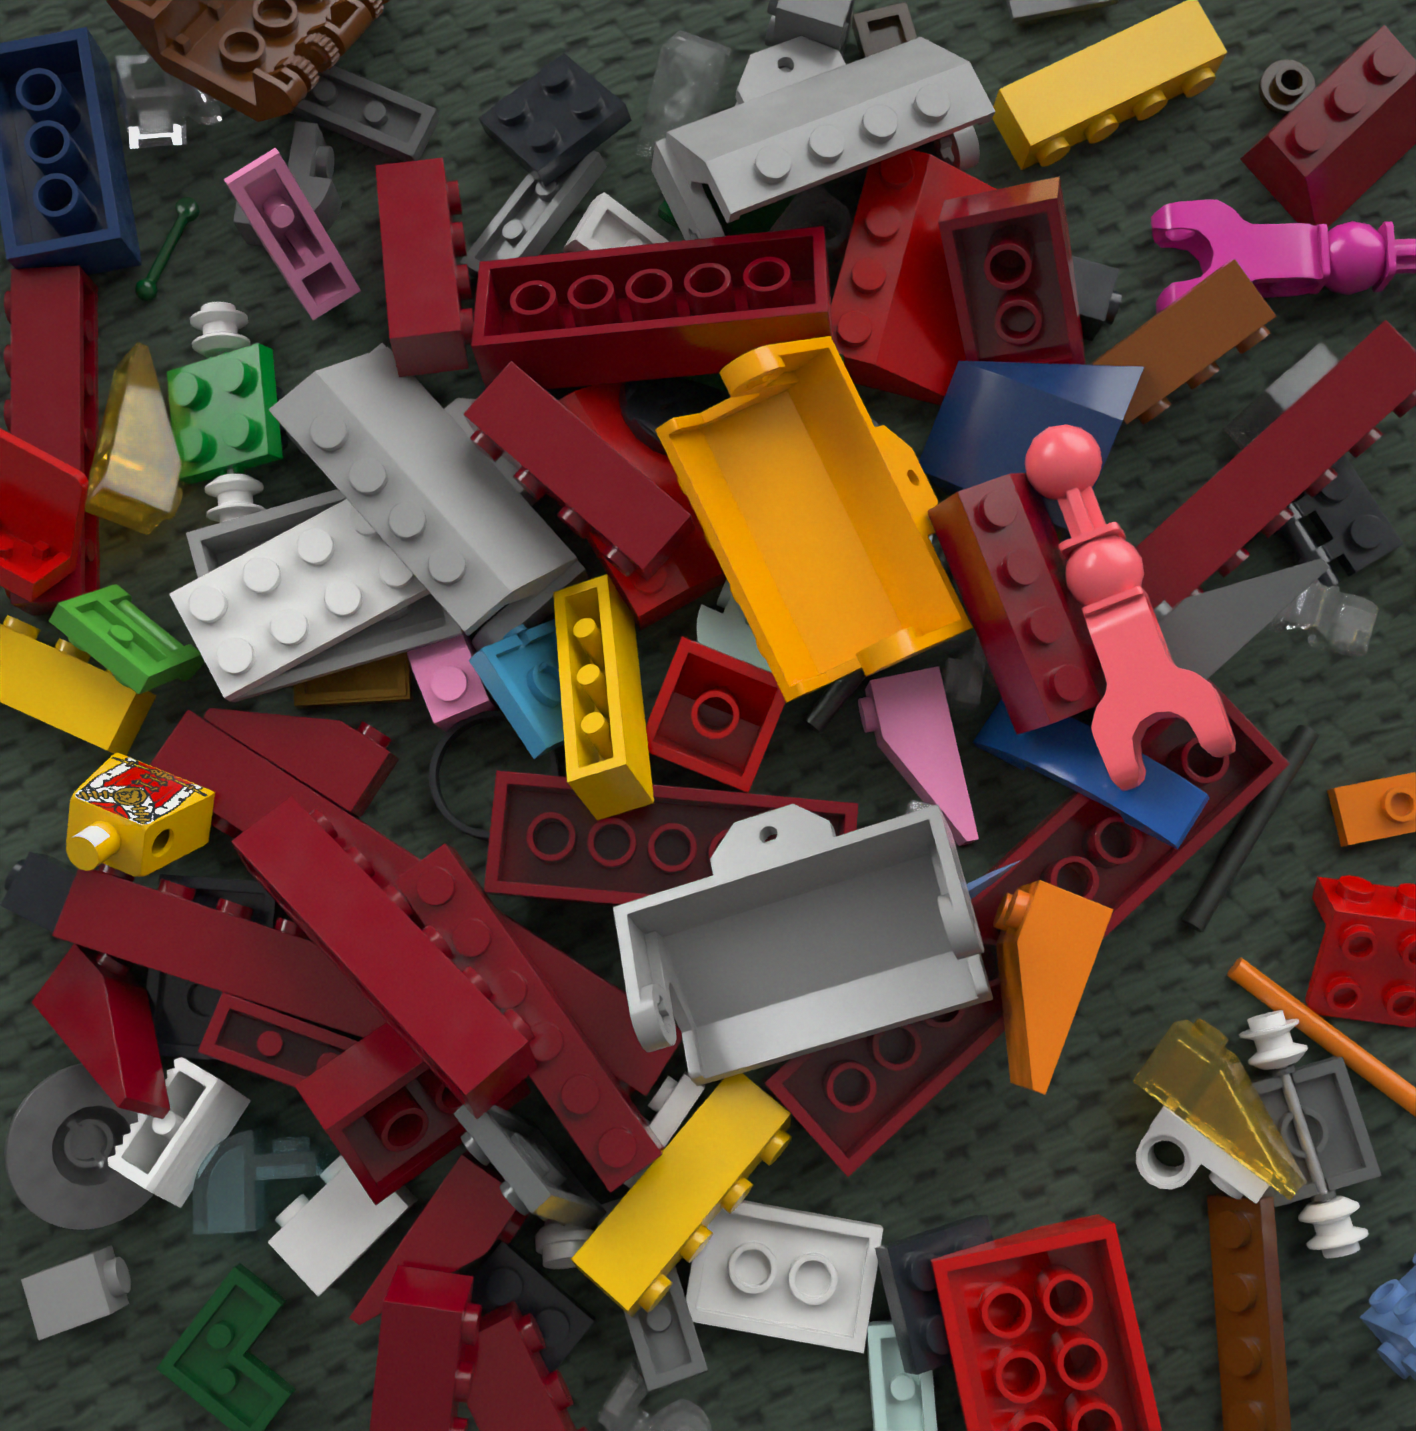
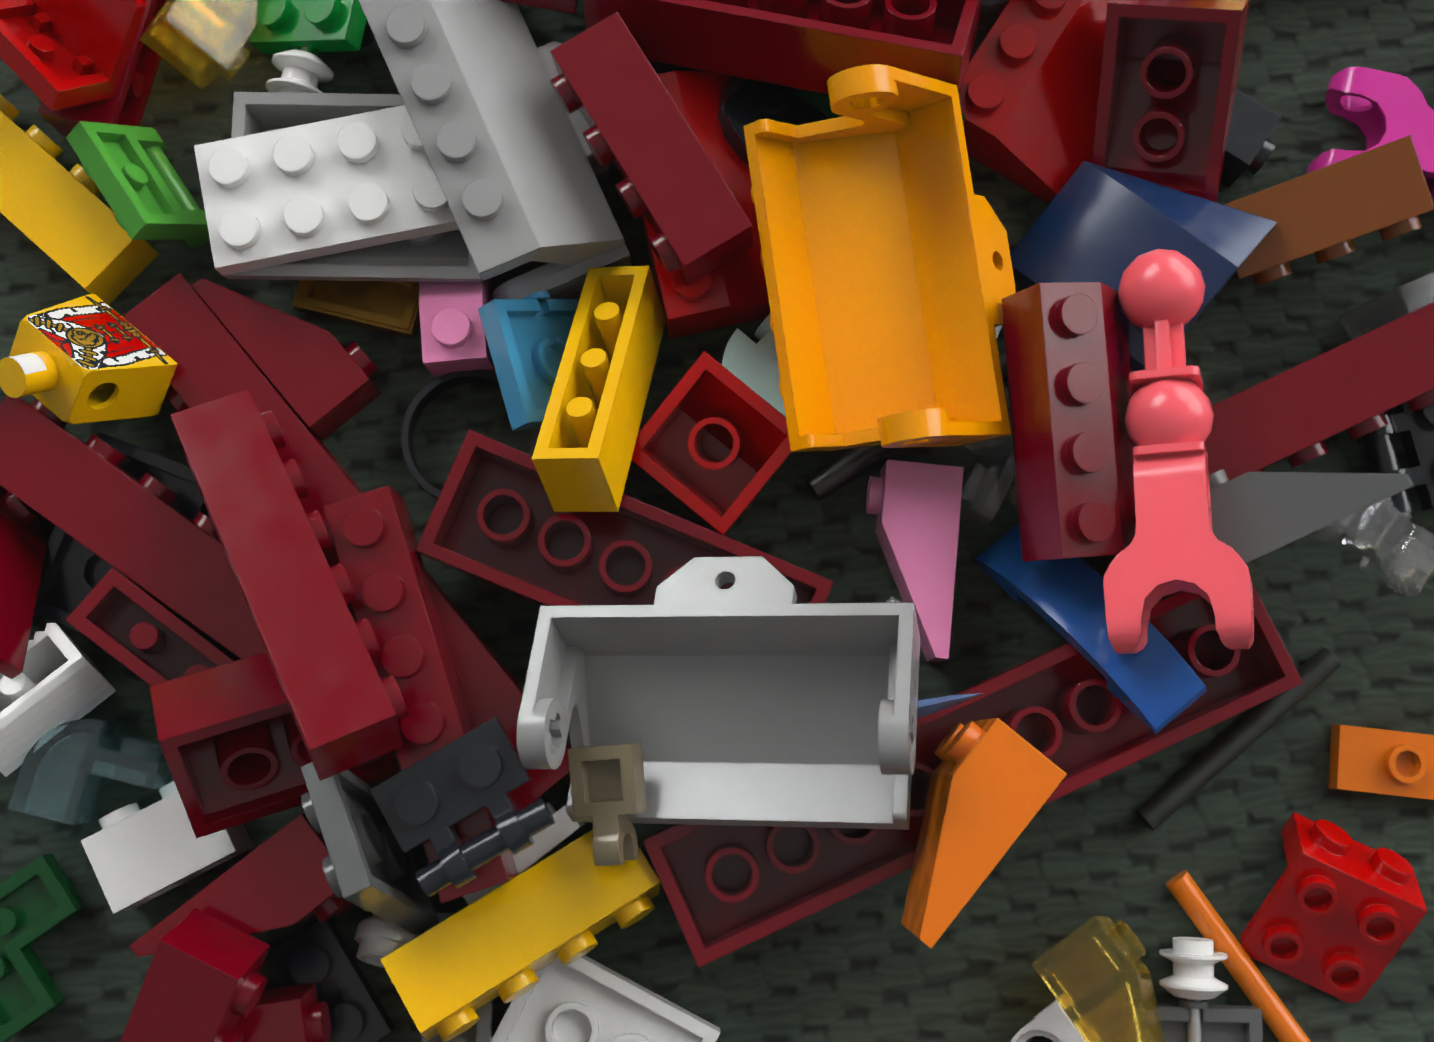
camera: 15 degrees right, 0 degrees up
none -> black plate [370,717,555,897]
none -> dark tan plate [568,742,647,866]

